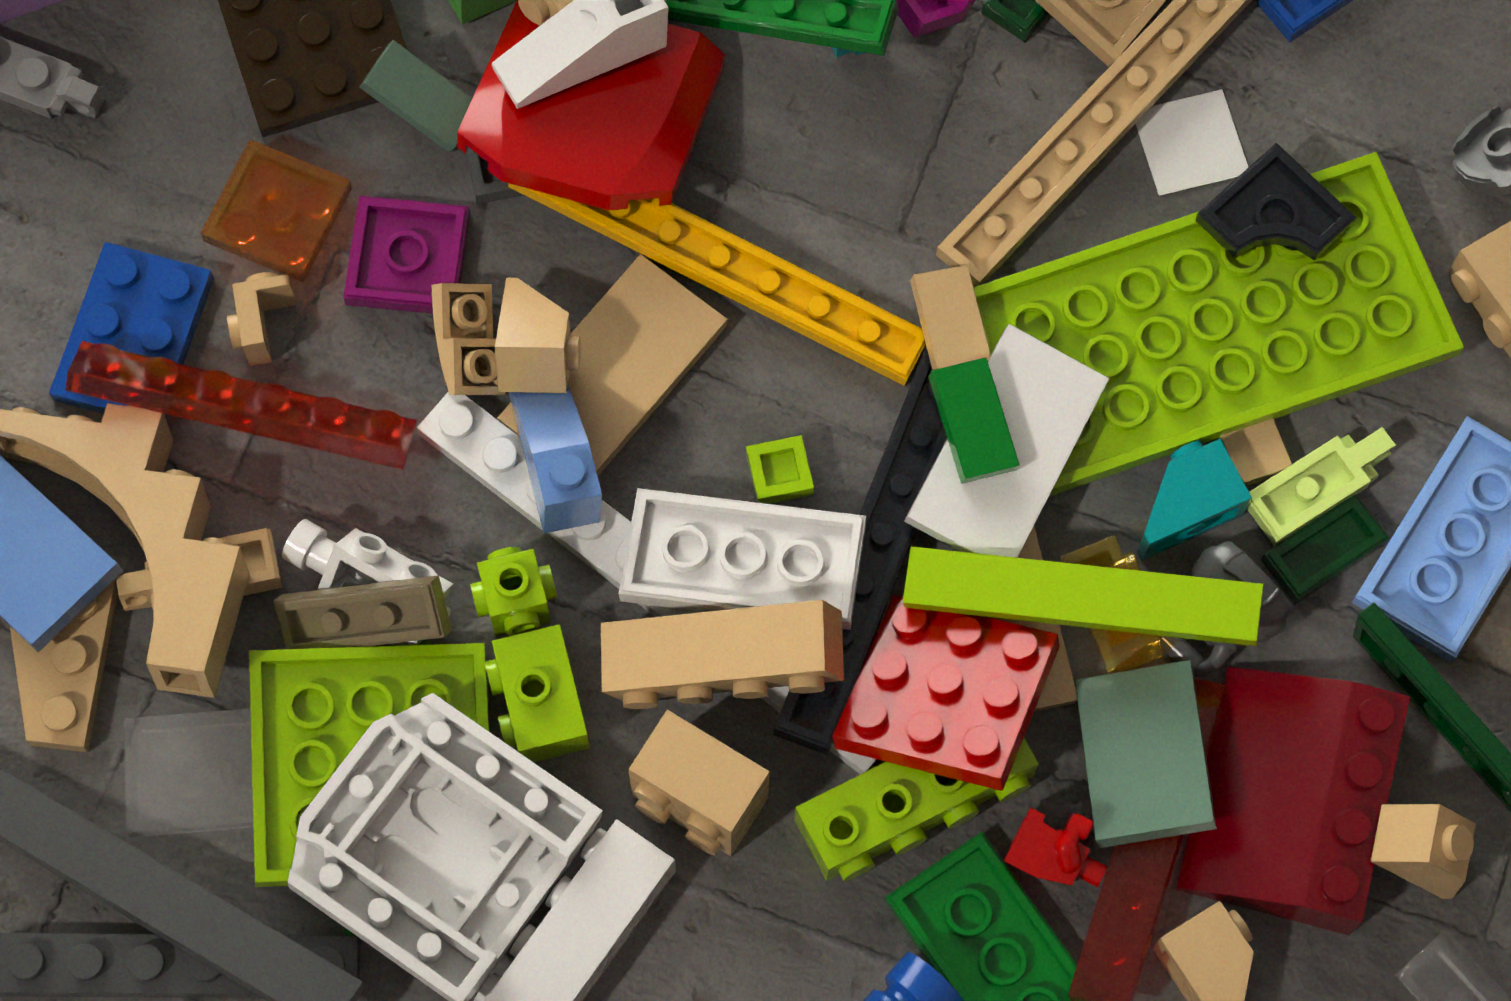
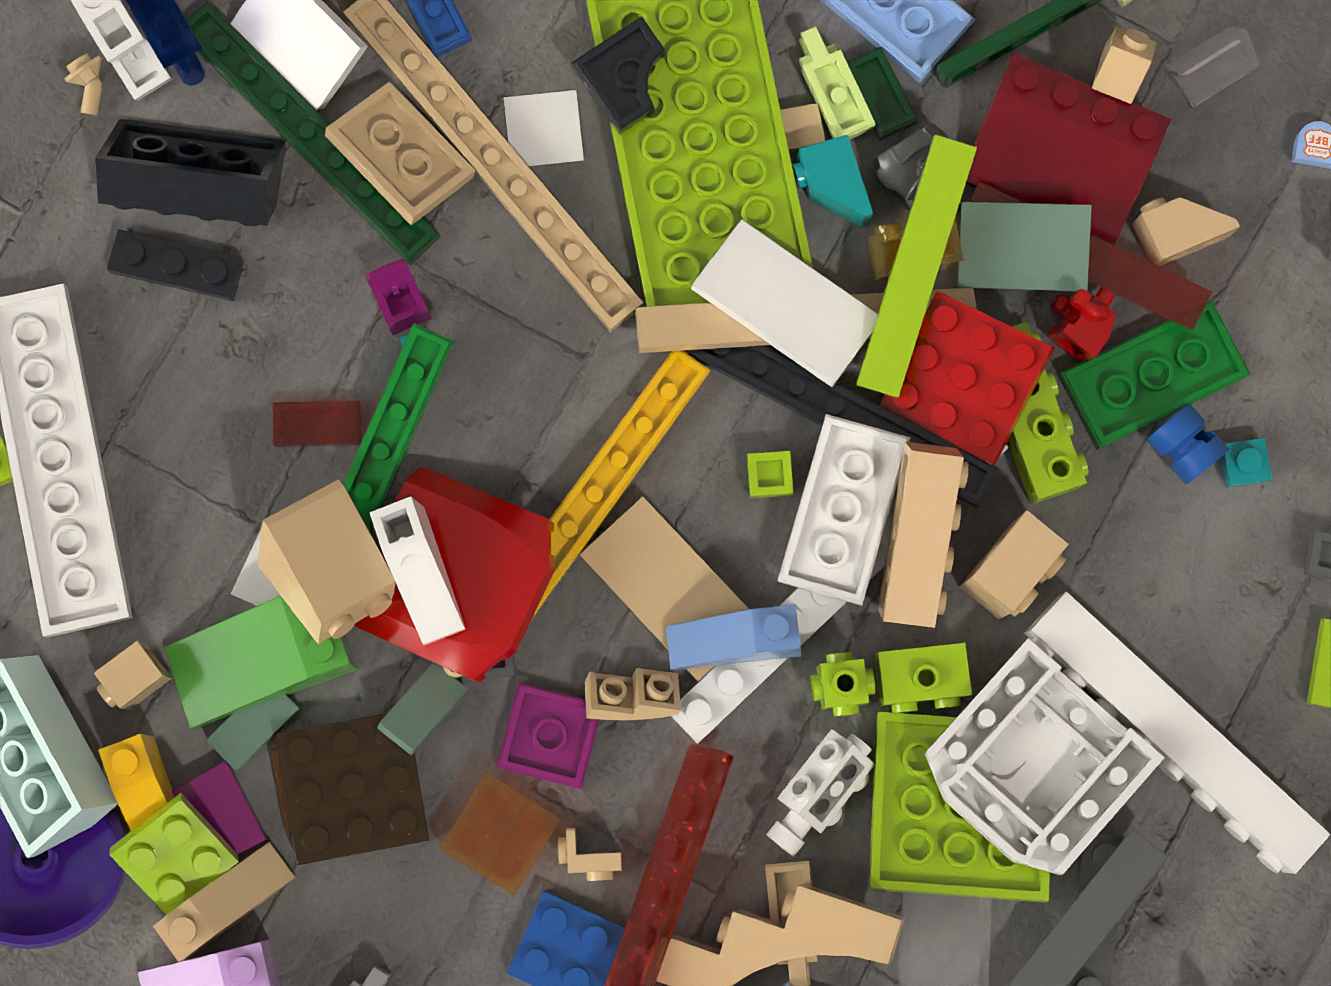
camera: 85 degrees left, 10 degrees up
dark tan tile [273,575,452,649] -> none
tan slope [495,278,581,393] -> none
green tile [928,357,1020,484] -> none

